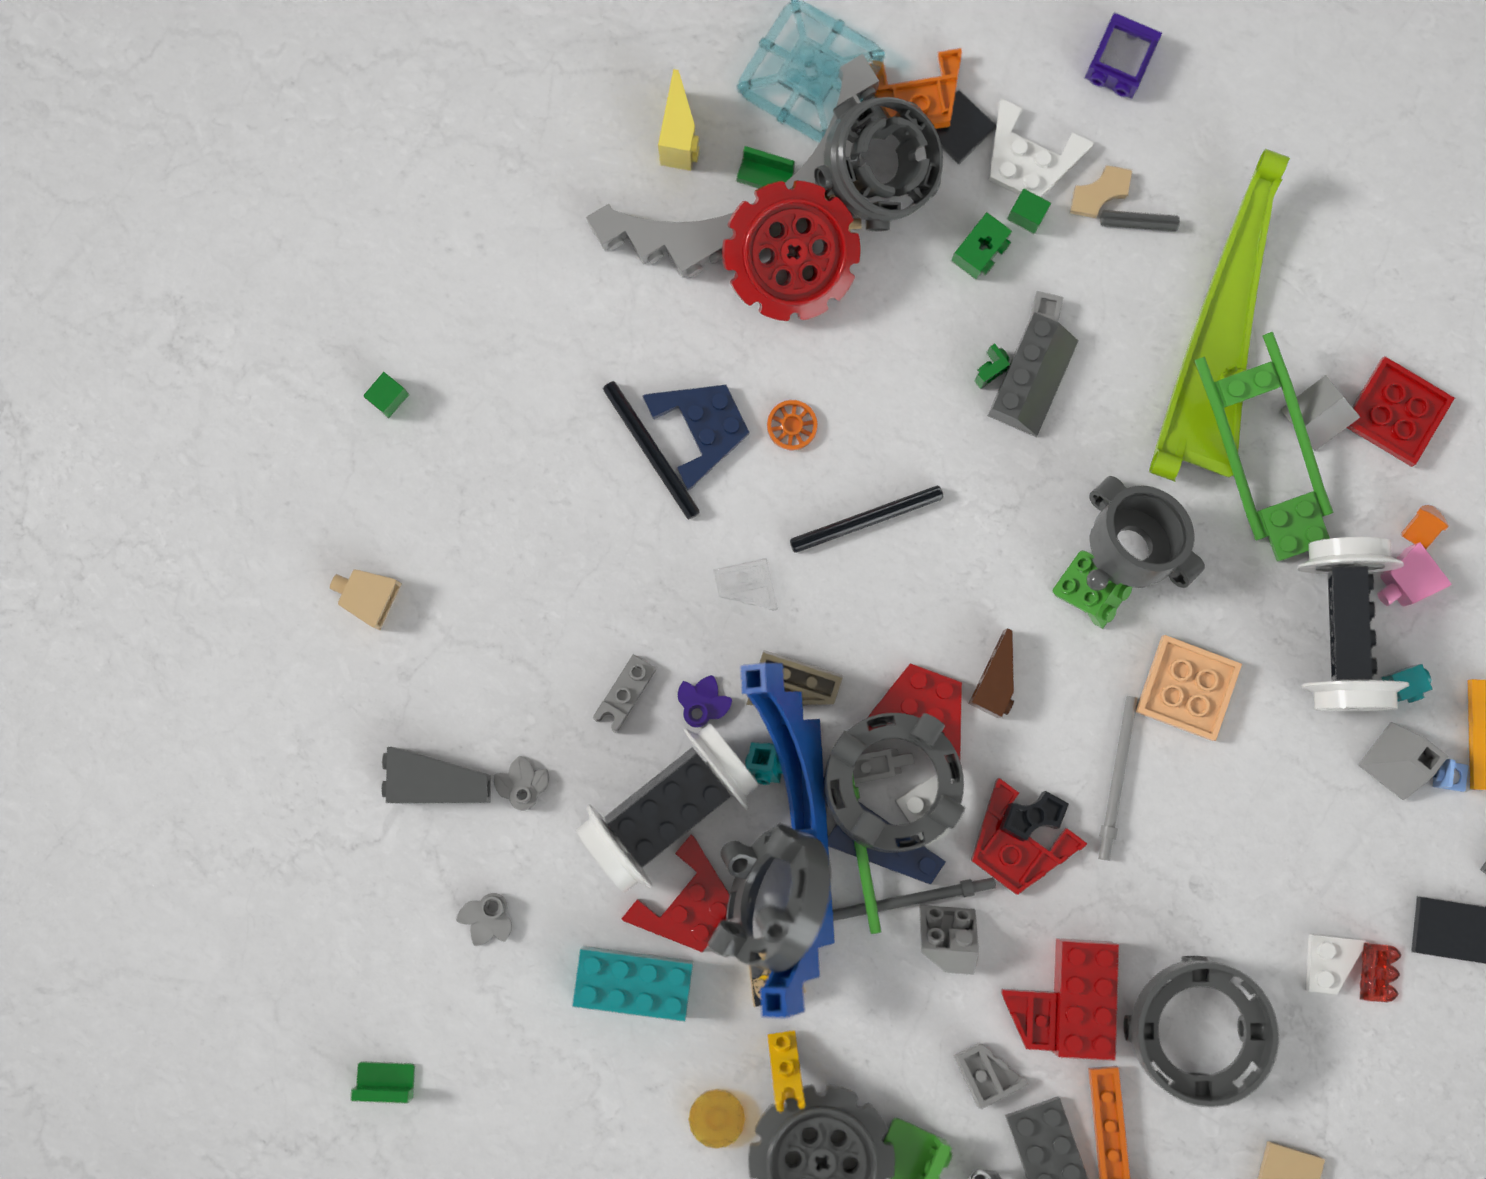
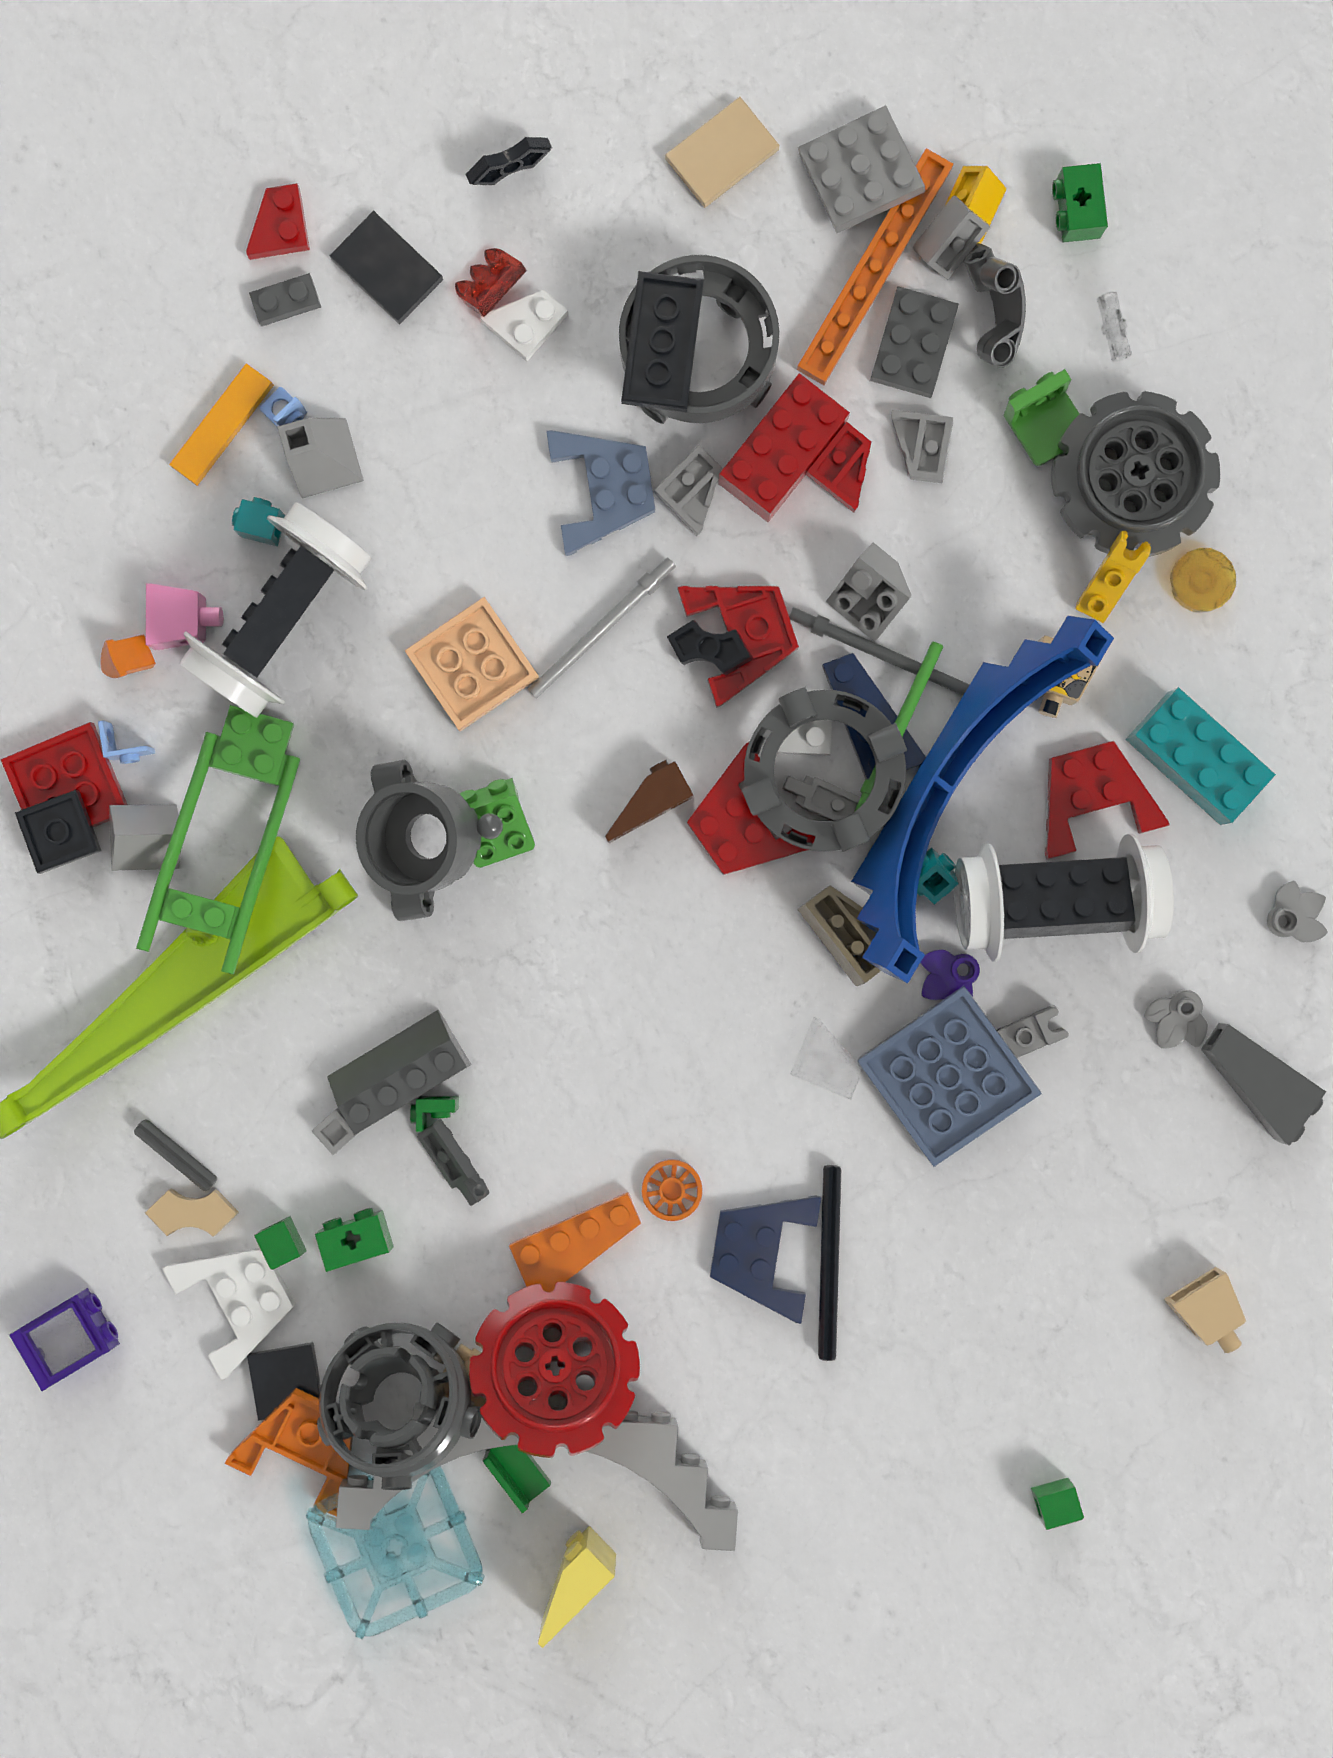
camera: 140 degrees left, 5 degrees up
dark grey piece [708,824,831,972] -> none
black axle [790,485,944,553] -> none
none -> black tile [15,790,101,874]
none -> light blue bracket [98,720,155,764]
none -> dark grey hinge [417,1119,490,1206]
none -> black tile [465,137,552,185]
none -> orange wing [509,1192,641,1292]
none -> sand blue wing [546,430,655,556]
none -> black tile [621,271,704,412]
none -> light grey wing [654,445,722,536]
none -> sand blue plate [857,986,1042,1167]

